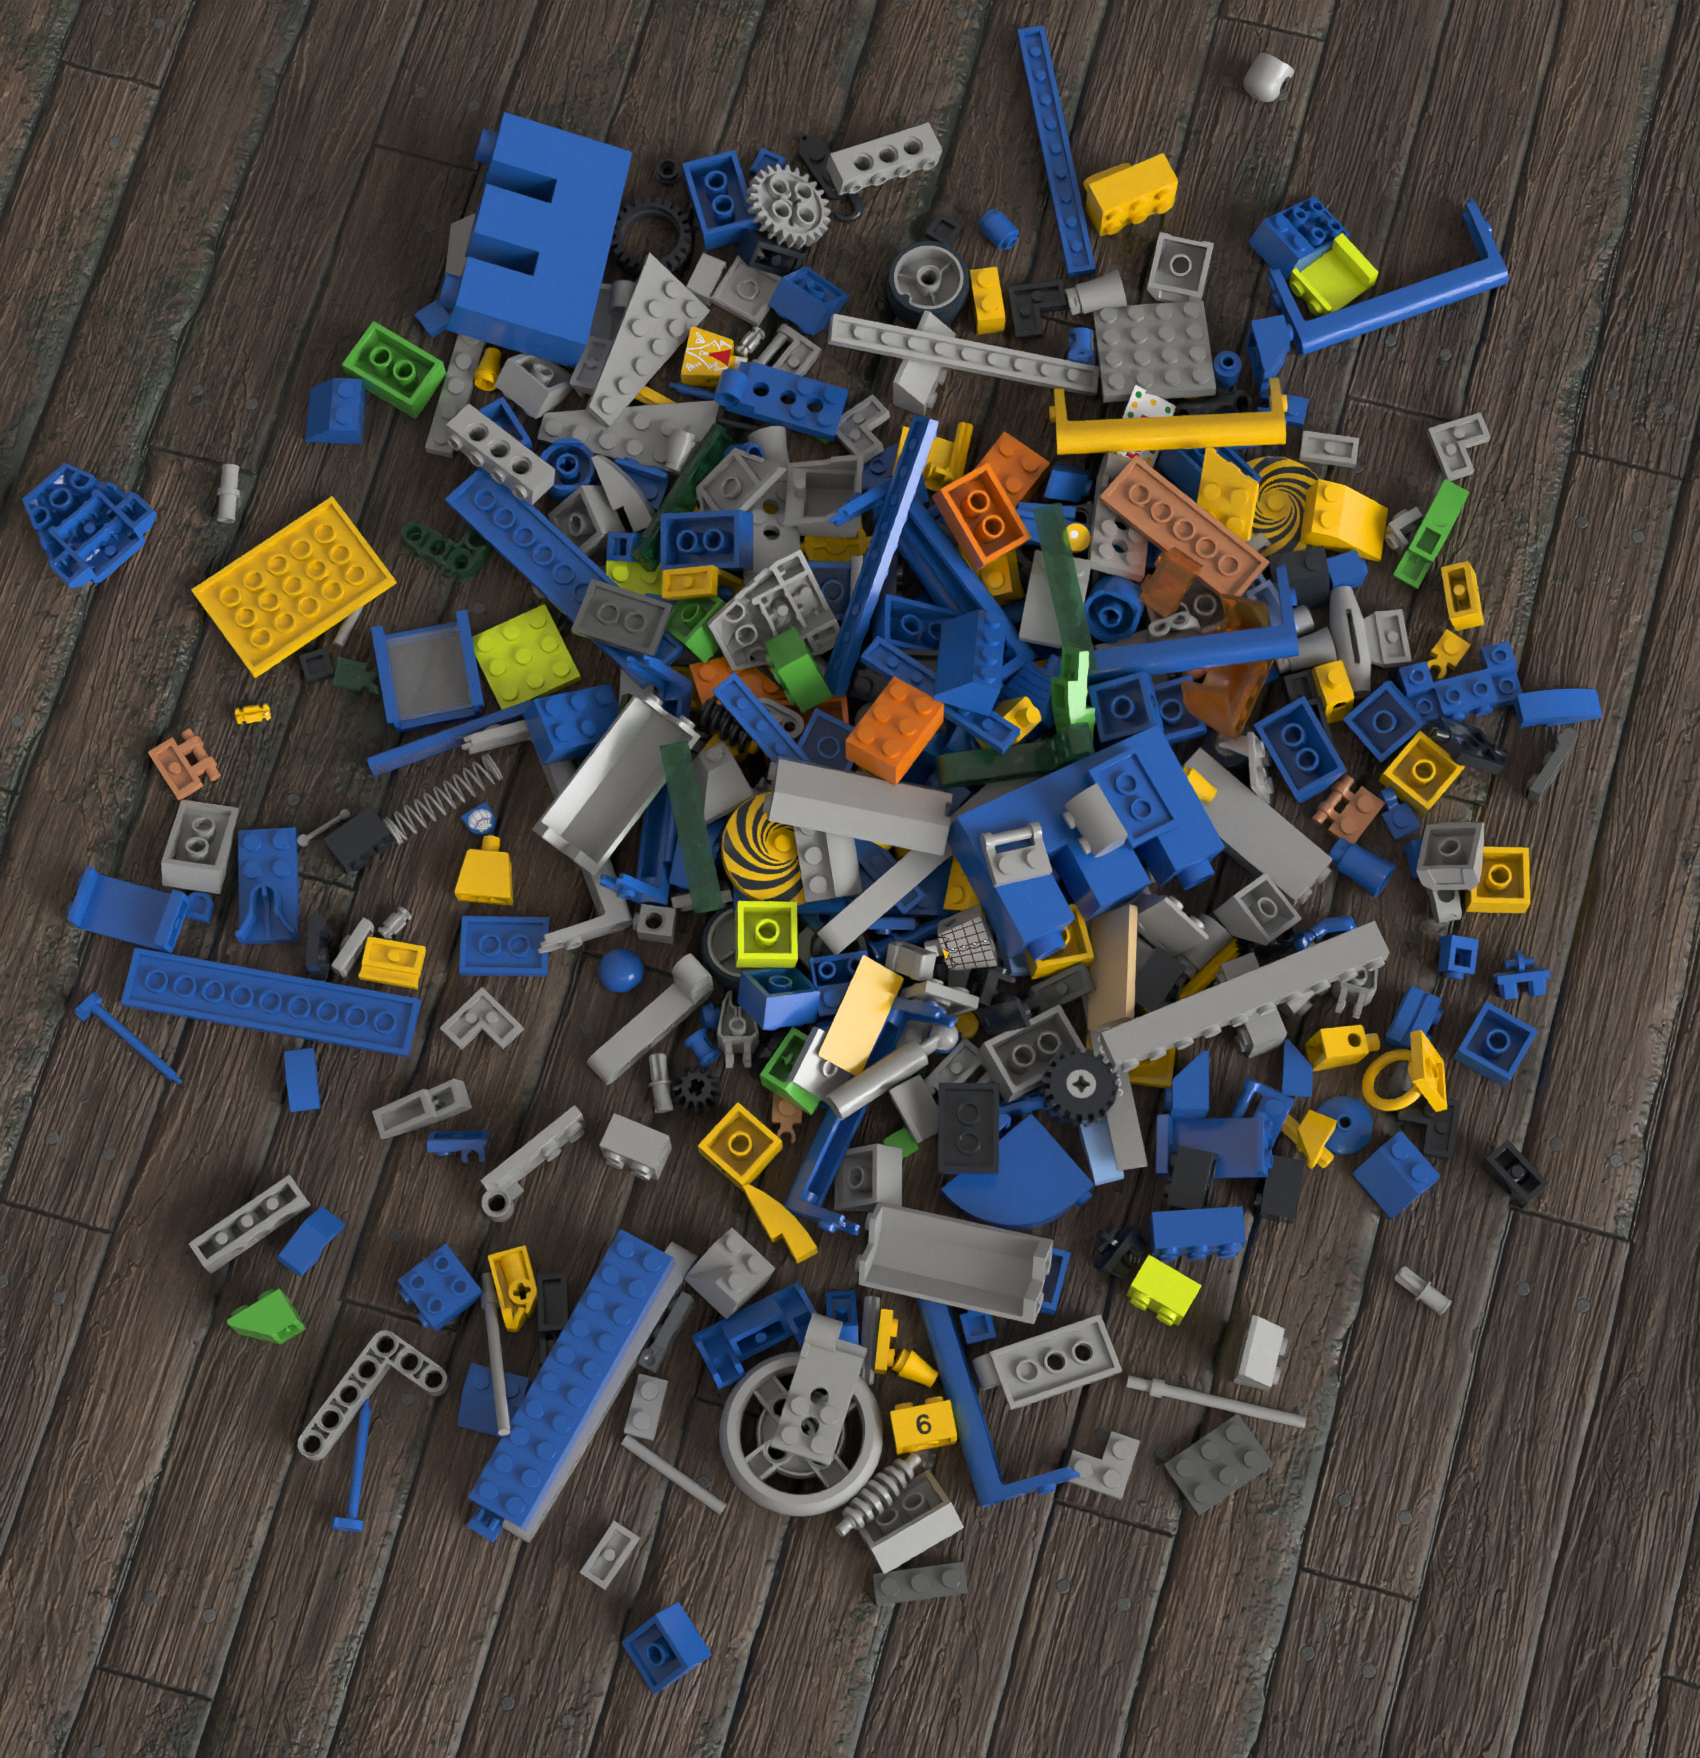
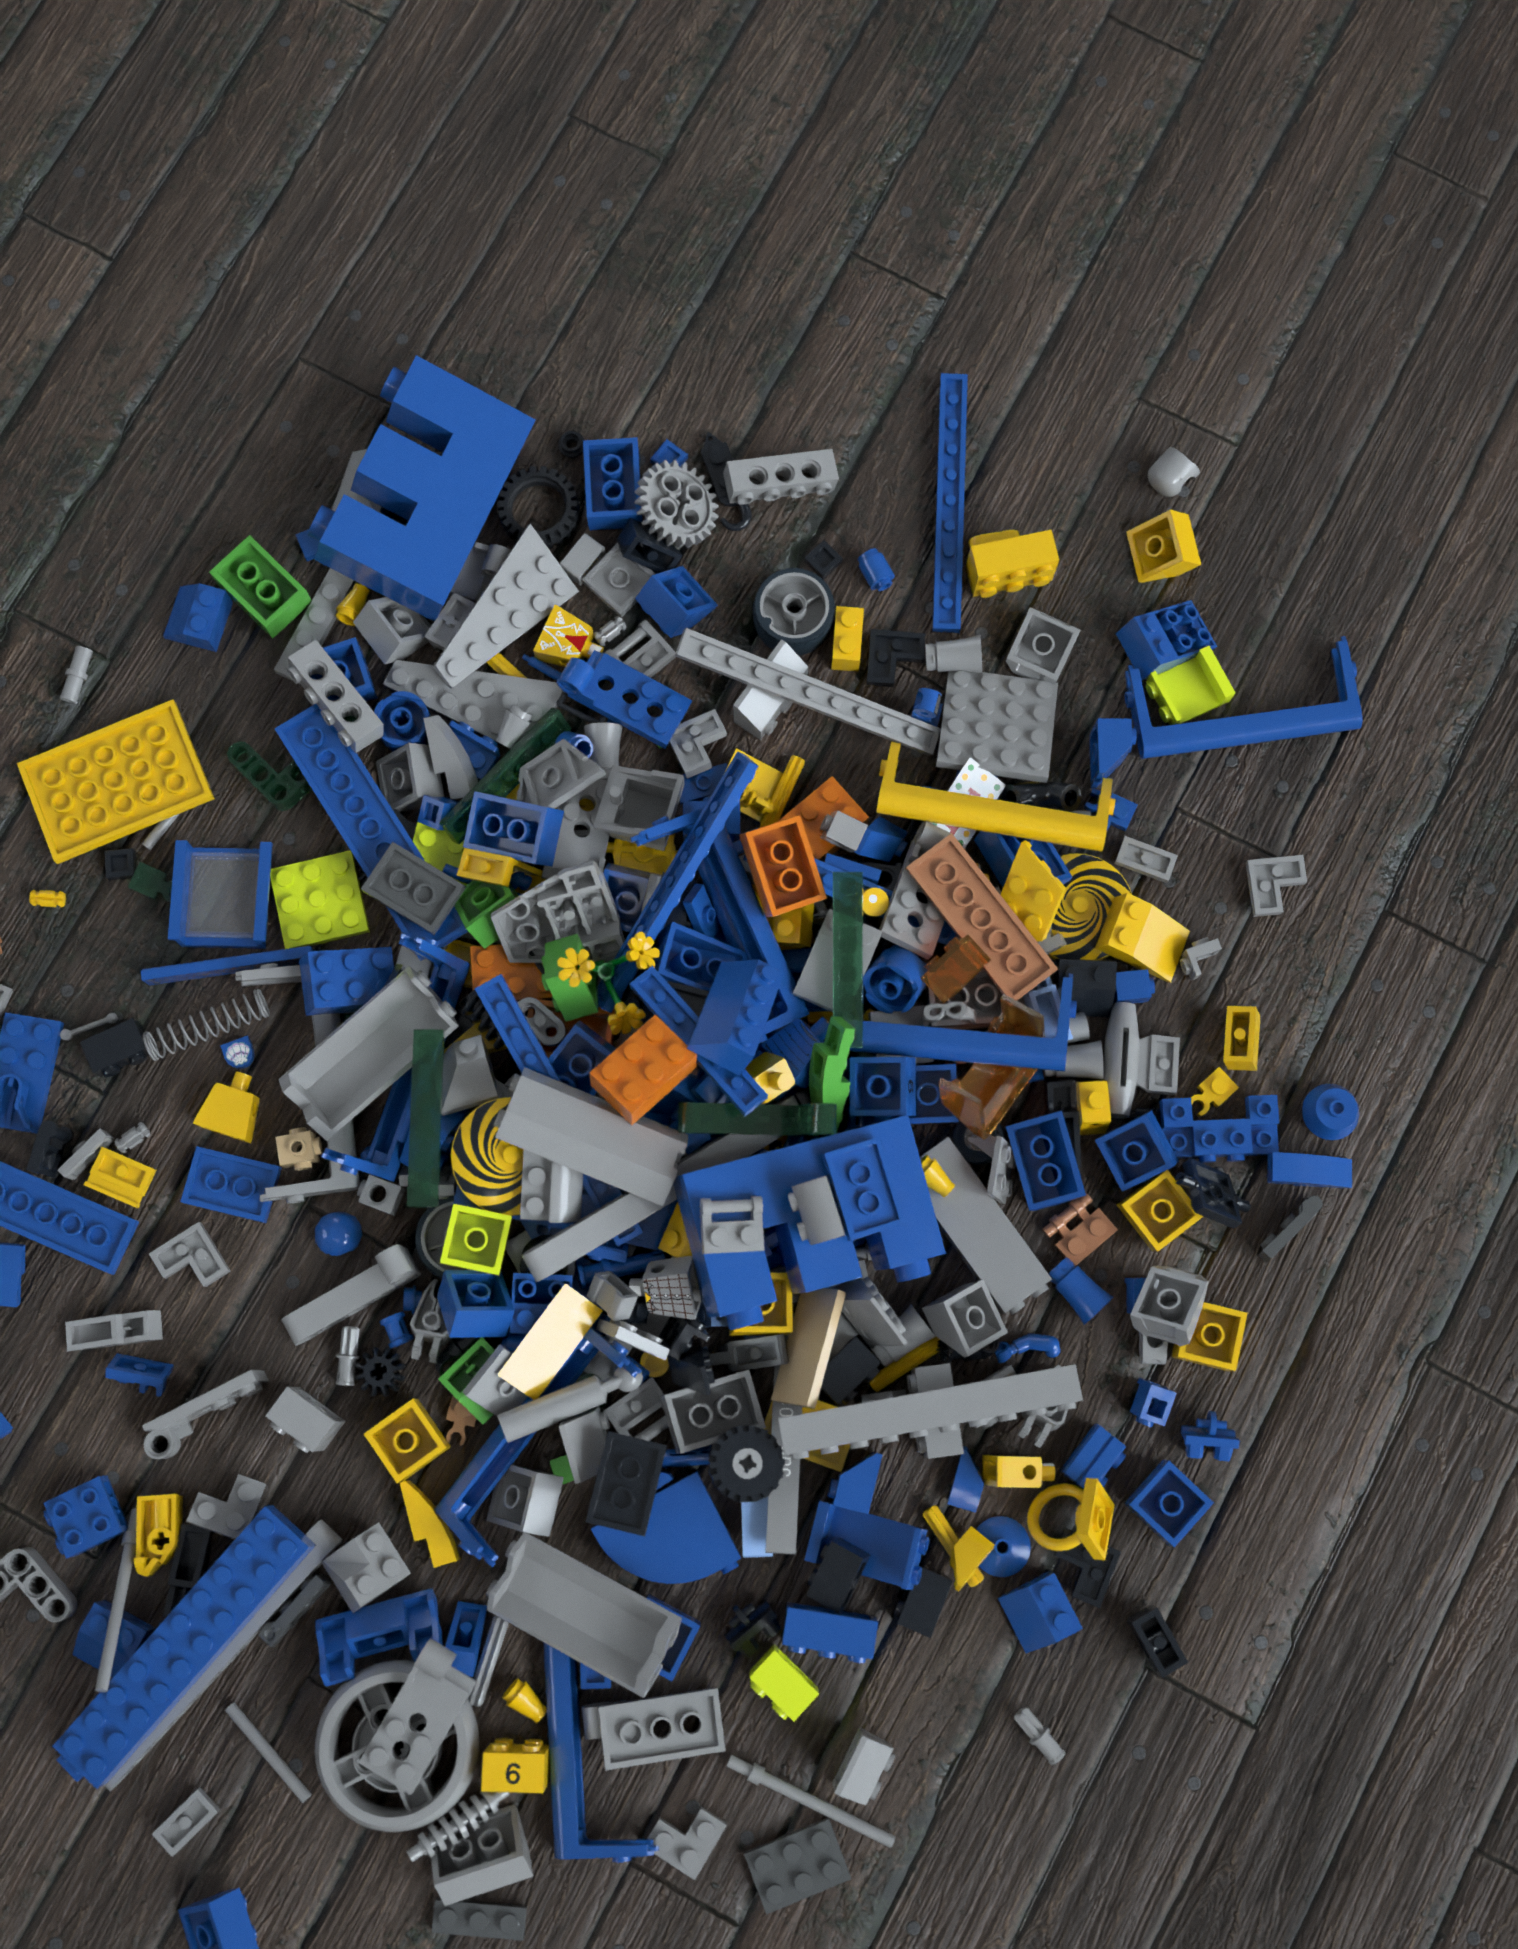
camera: 10 degrees right, 5 degrees up
light grey plate [624,1374,669,1441] -> none
yellow plate [875,1309,898,1374] -> none
blue brick [1213,351,1242,388] -> none
blue plate [1230,1077,1295,1150] -> none
blue plate [1378,786,1421,842] -> none
bright green slope [1392,479,1469,590] -> none
none -> light grey plate [186,1474,266,1540]
none -> tan brick [276,1127,323,1171]
none -> yellow plant [557,932,660,1035]
none -> blue plate [683,884,721,938]
none -> light grey brick [820,810,868,853]
none -> yellow slope [1126,510,1201,583]
none -> blue cone [1302,1084,1359,1140]

